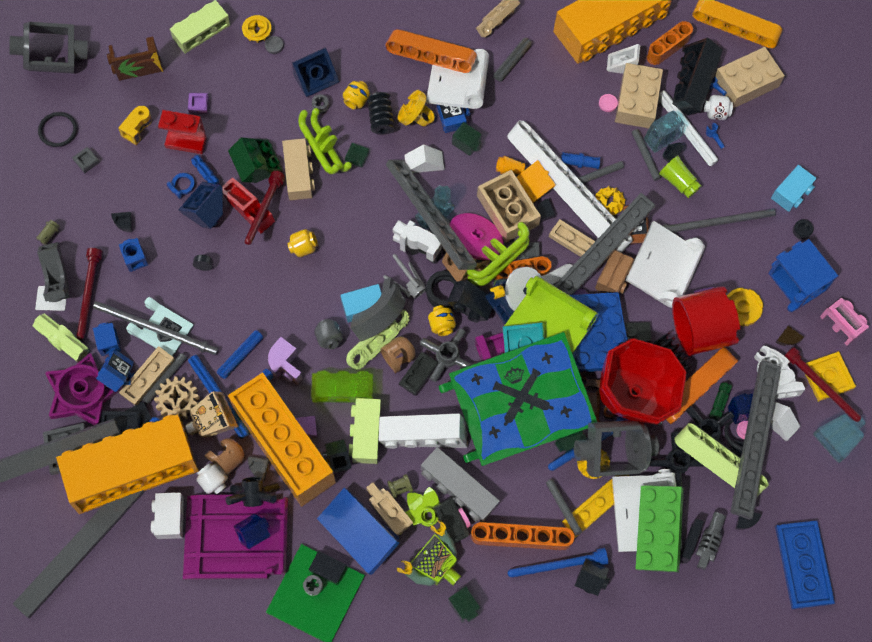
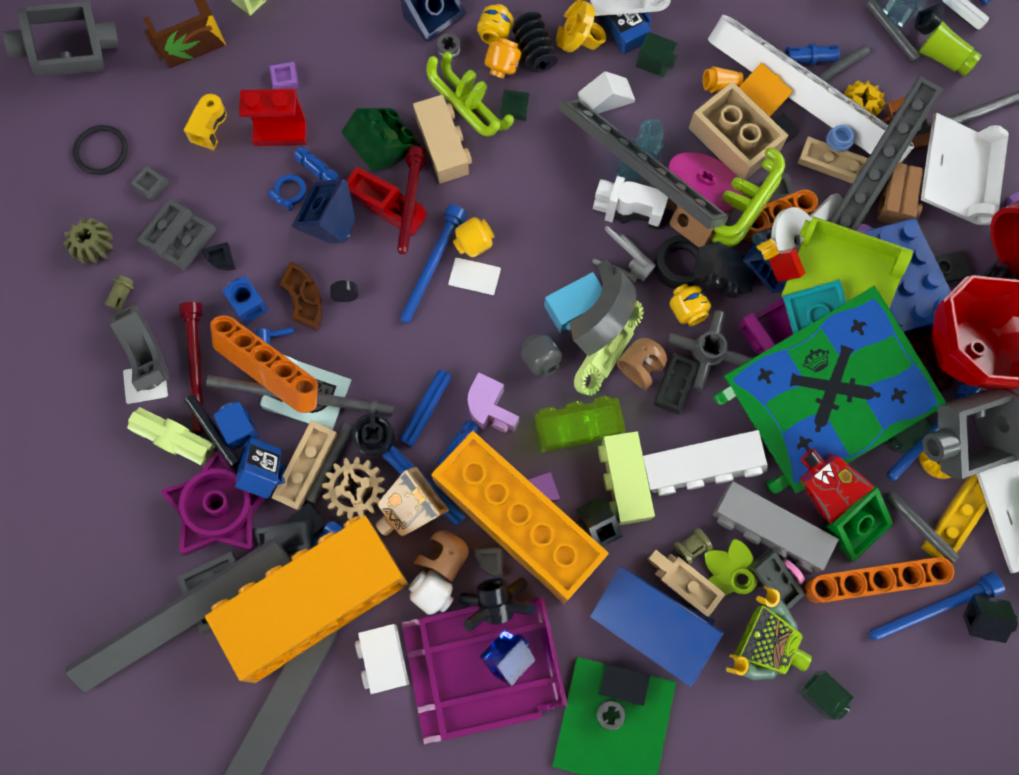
camera: 10 degrees left, 5 degrees up
none -> olive gear [63,217,113,264]
none -> dark grey slope [137,199,217,271]
none -> black bar [184,394,240,468]
none -> orange beam [210,315,318,413]
none -> blue hand [255,327,294,345]
none -> reddish brown tile [278,261,323,332]
none -> black wheel [352,413,395,457]
none -> blue piece [400,204,468,324]
none -> white sticker [448,257,501,295]
none -> light orange head [484,37,522,79]
none -> red tile [769,248,806,281]
none -> red torso [800,448,874,523]
none -> green slope [821,485,893,562]
none -> medium blue plate [826,125,854,152]

